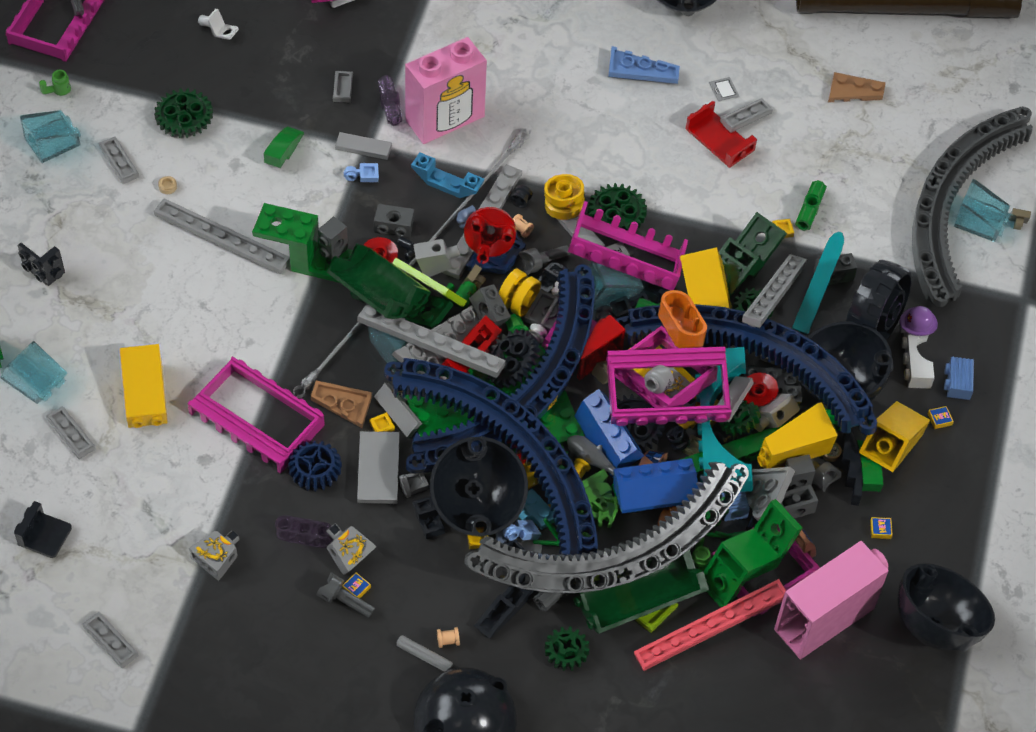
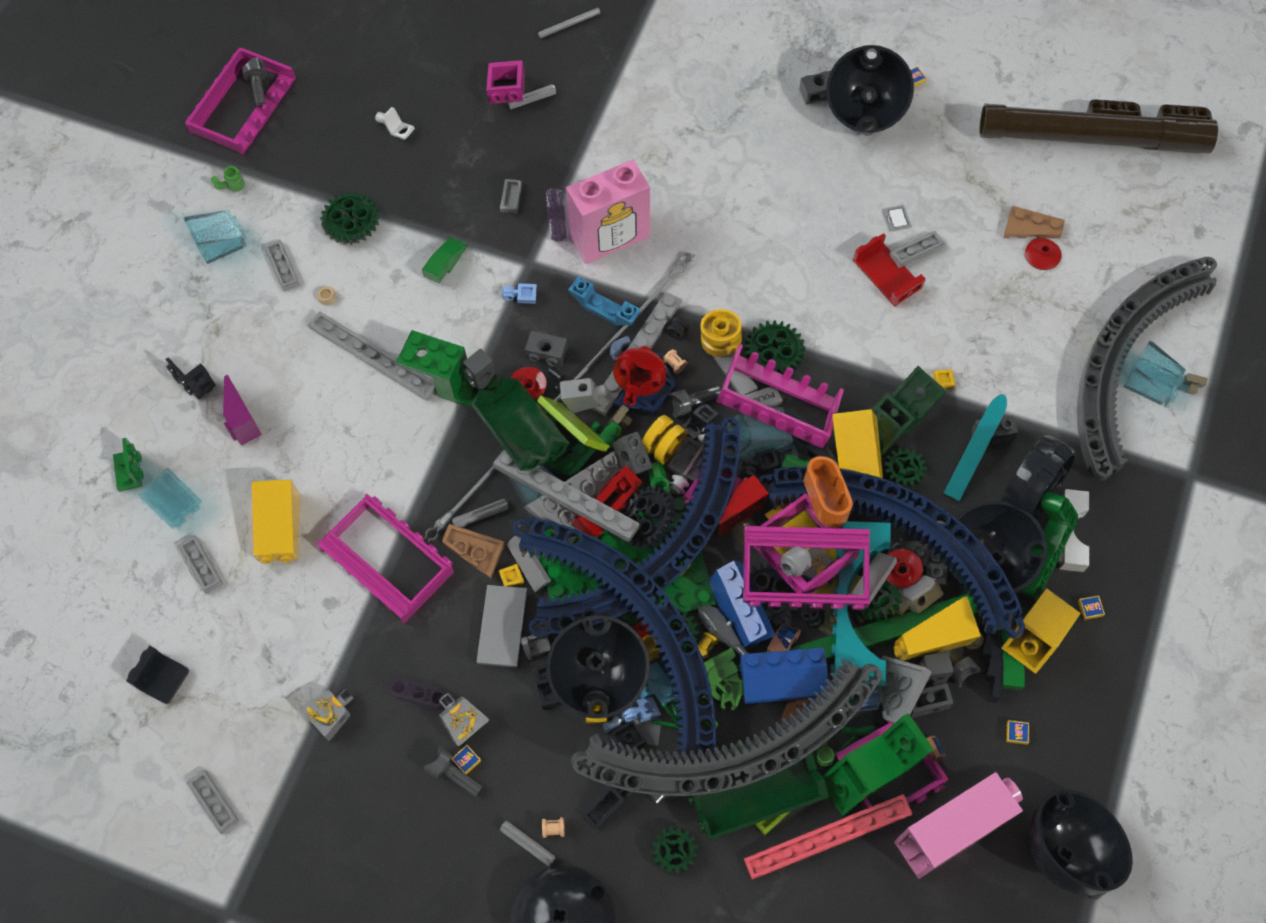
camera: 10 degrees right, 10 degrees up
dark blue gear [288,440,342,492] -> none
light grey tile [335,132,392,160] -> none
medium blue wing [608,46,680,84] -> none
light grey plate [742,254,807,328] -> none
green piece [795,180,827,231] -> none
medium lavender hat [899,306,938,336] -> none
medium blue brick [944,356,974,400] -> none
none -> magenta slope [223,374,262,446]
none -> light grey axle [452,499,509,528]
none -> green beam [1019,491,1078,600]
none -> red dish [1025,238,1062,270]

